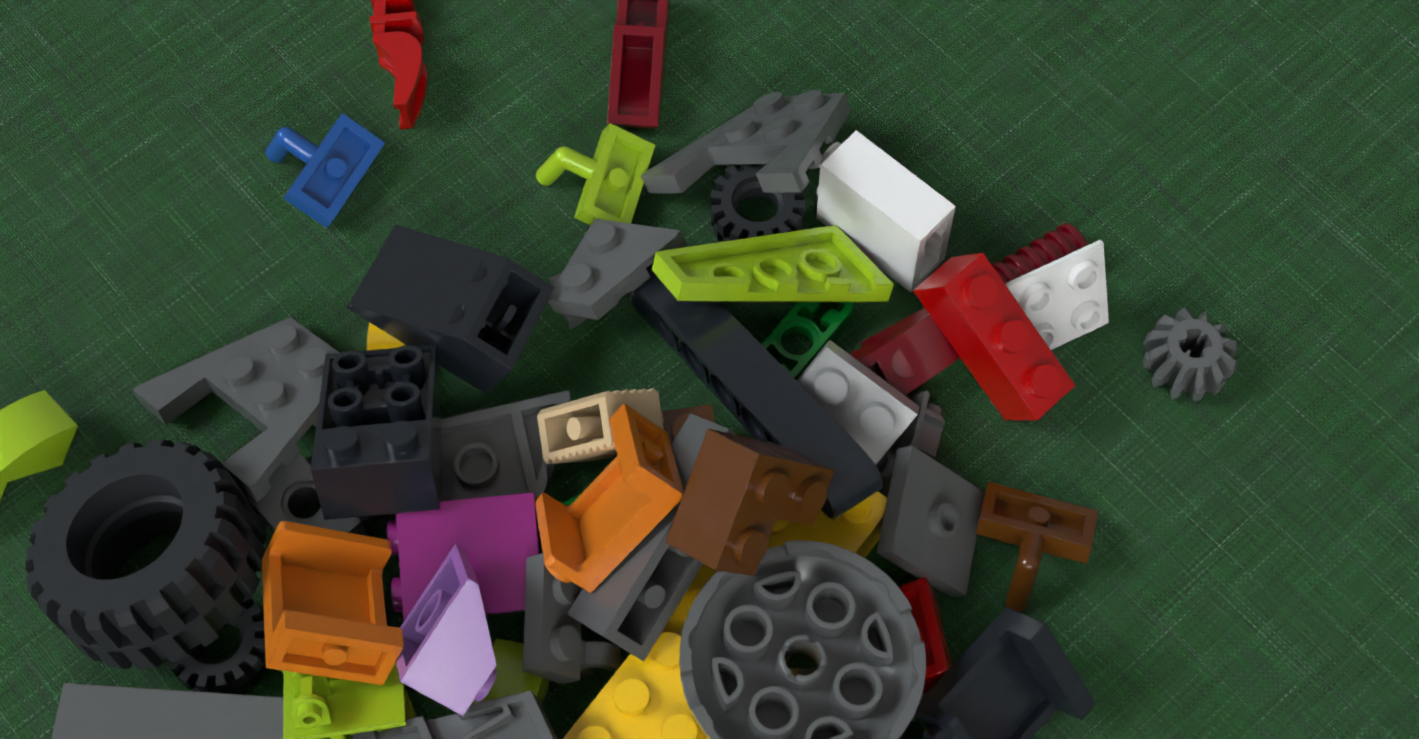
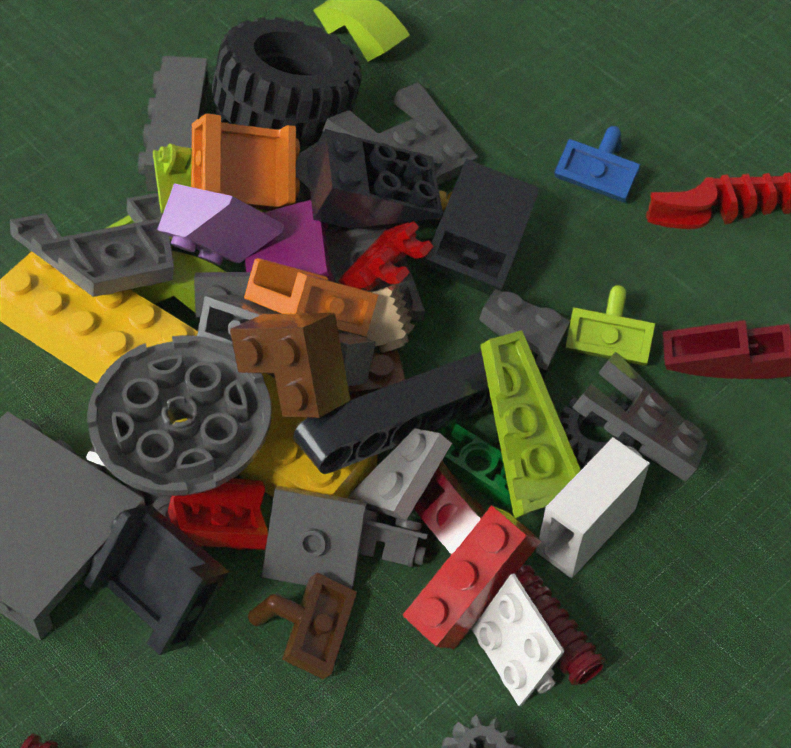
camera: 85 degrees right, 10 degrees down
none -> red plate [338,221,434,291]

